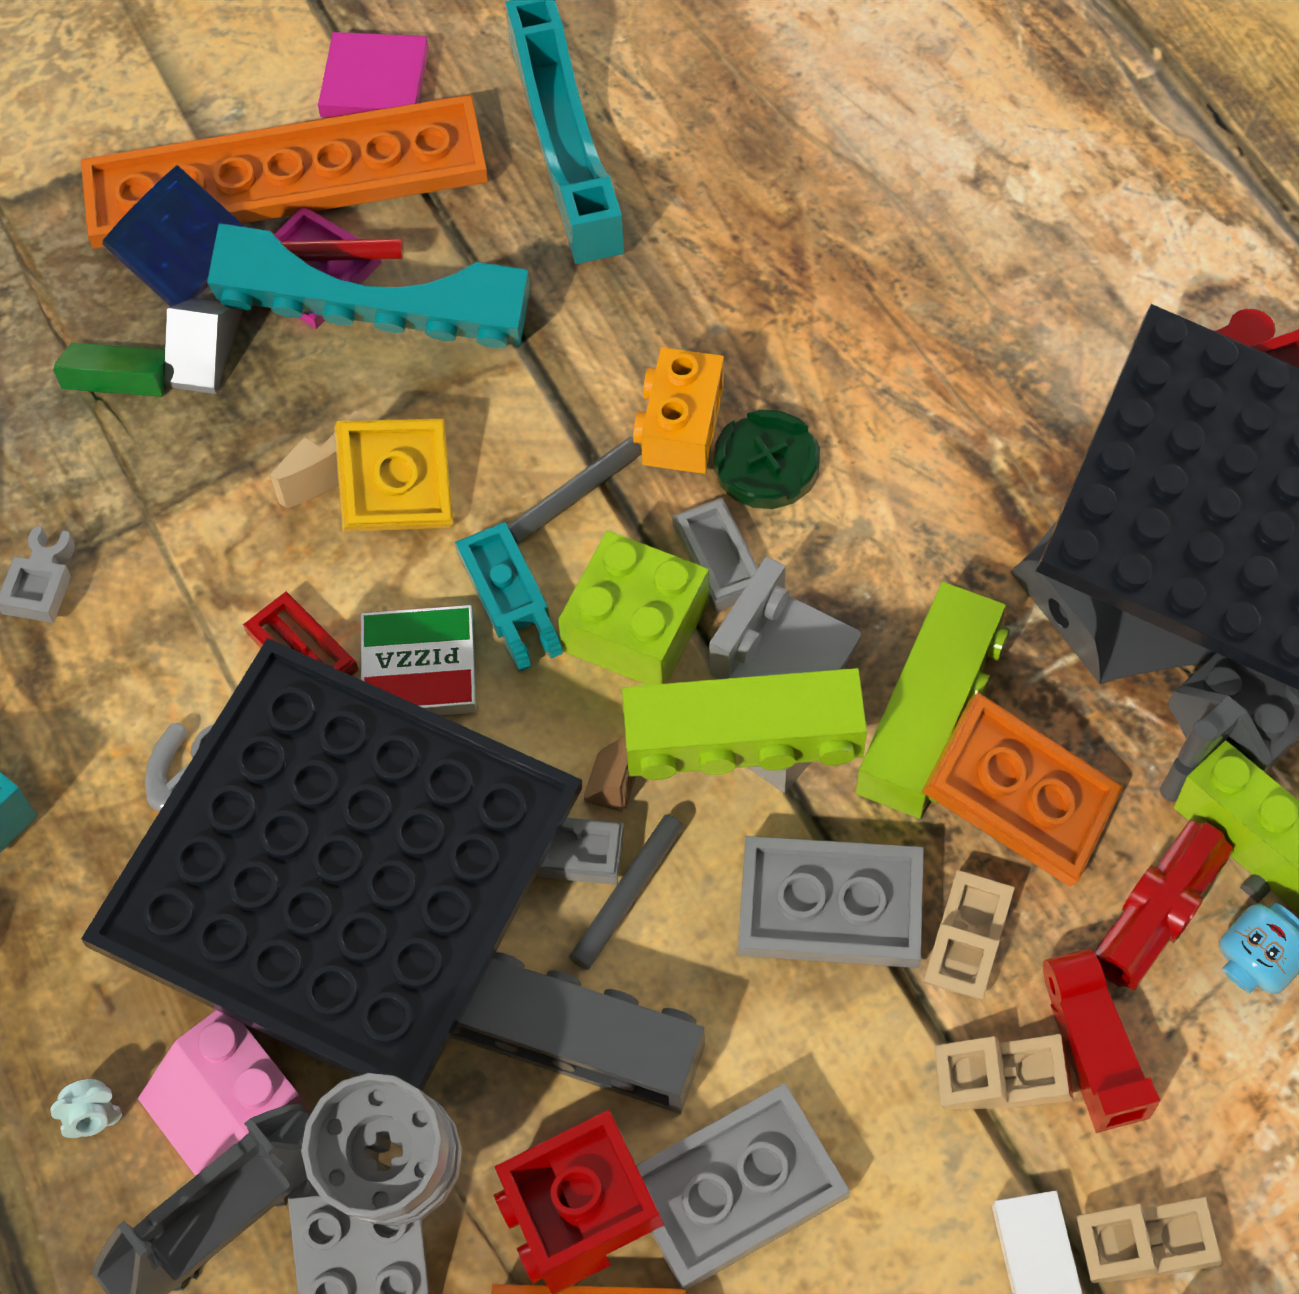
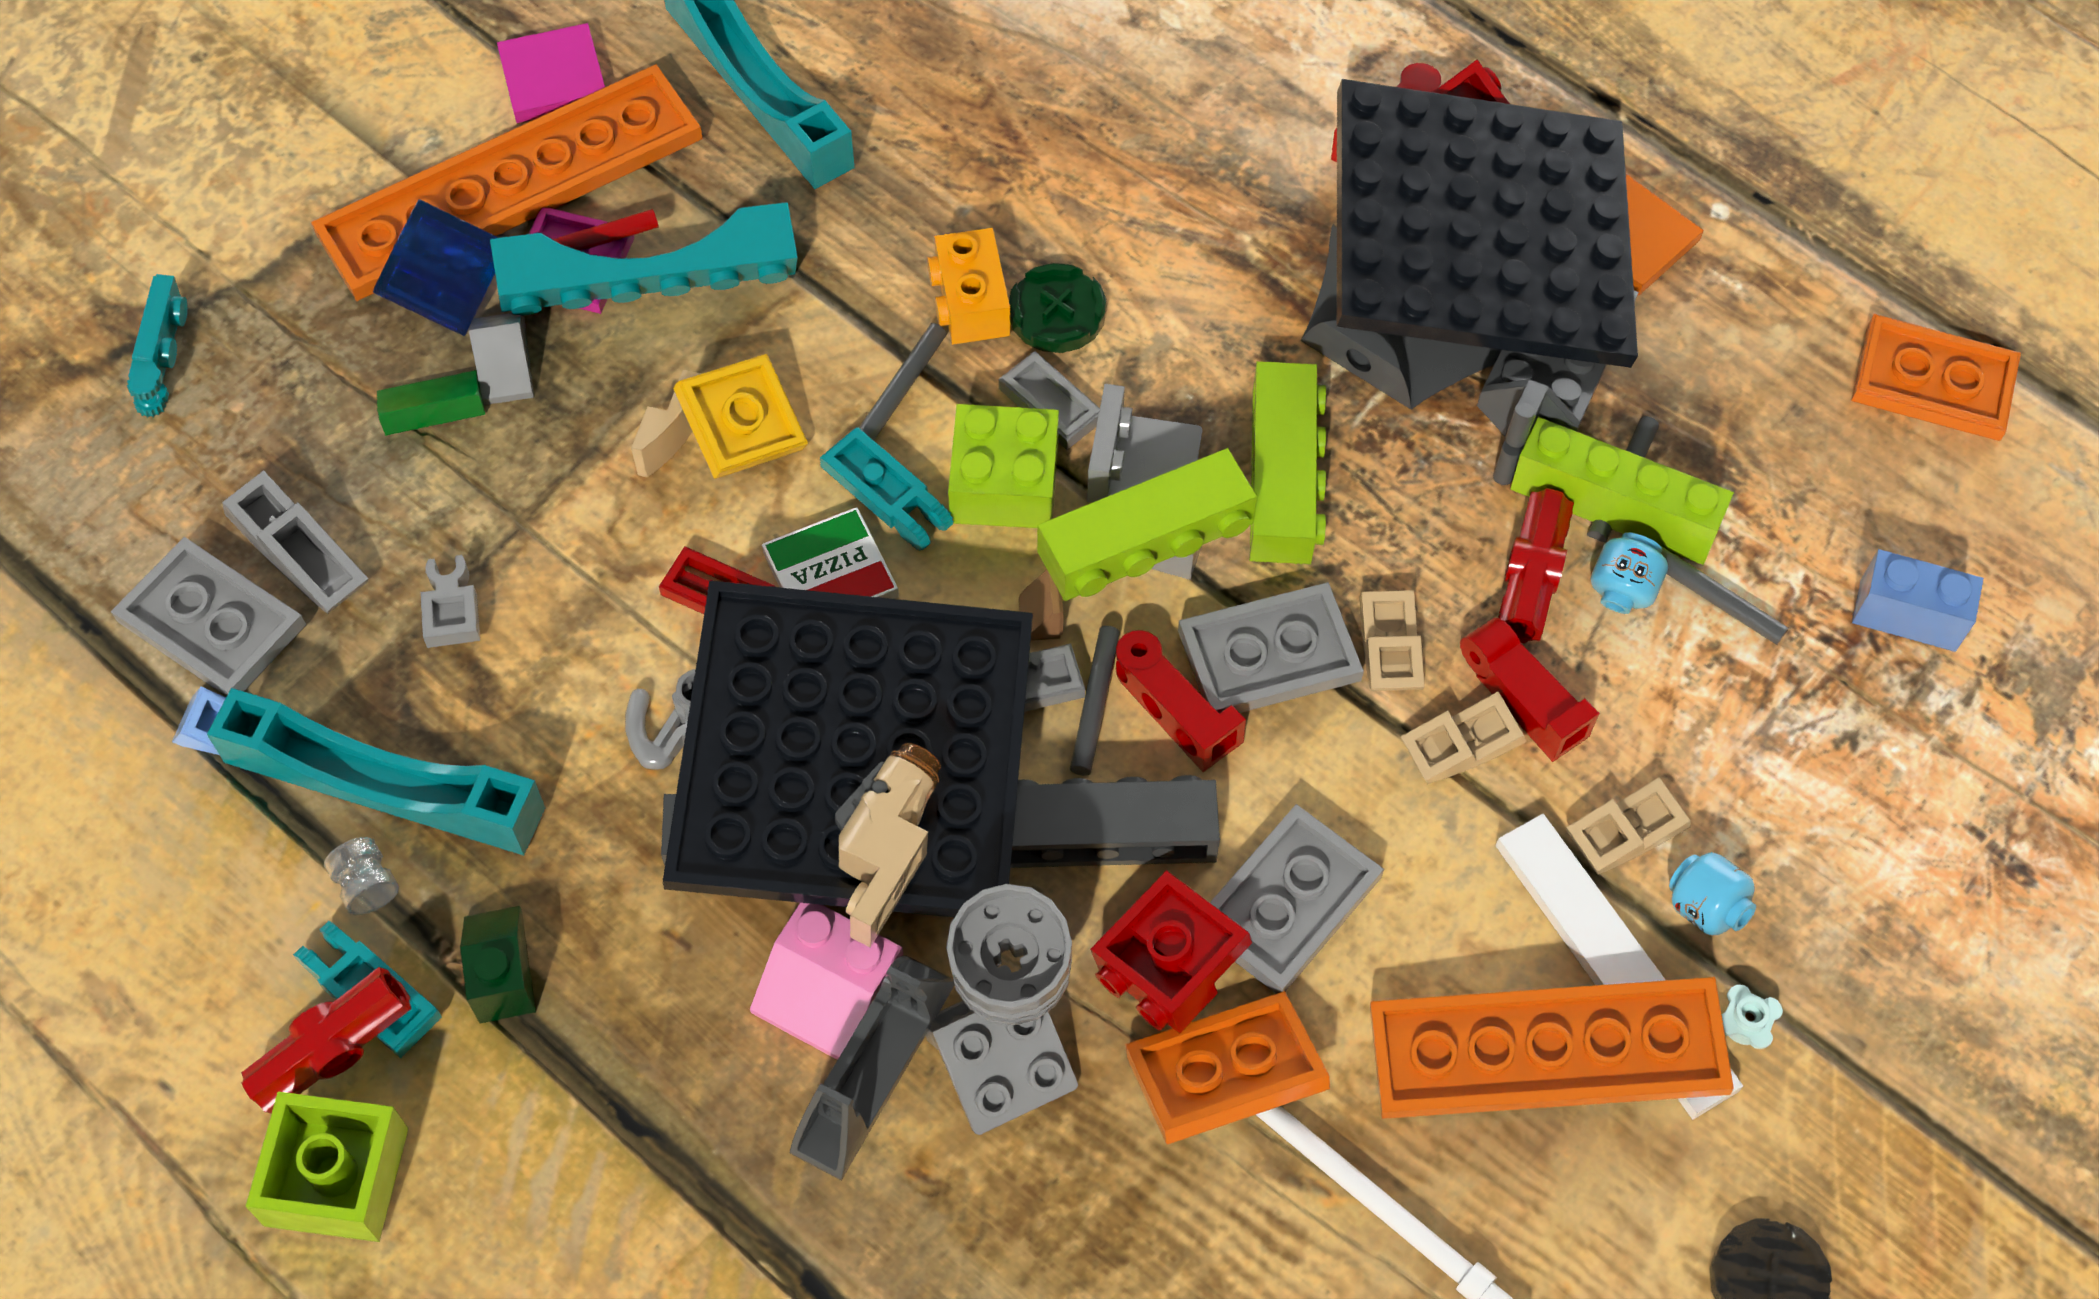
camera: 25 degrees left, 0 degrees up
light aqua plate [50,1079,122,1138] -> none
orange tile [922,692,1124,887] -> none
none -> tan plate [835,743,941,948]
none -> red leg [1116,630,1246,772]

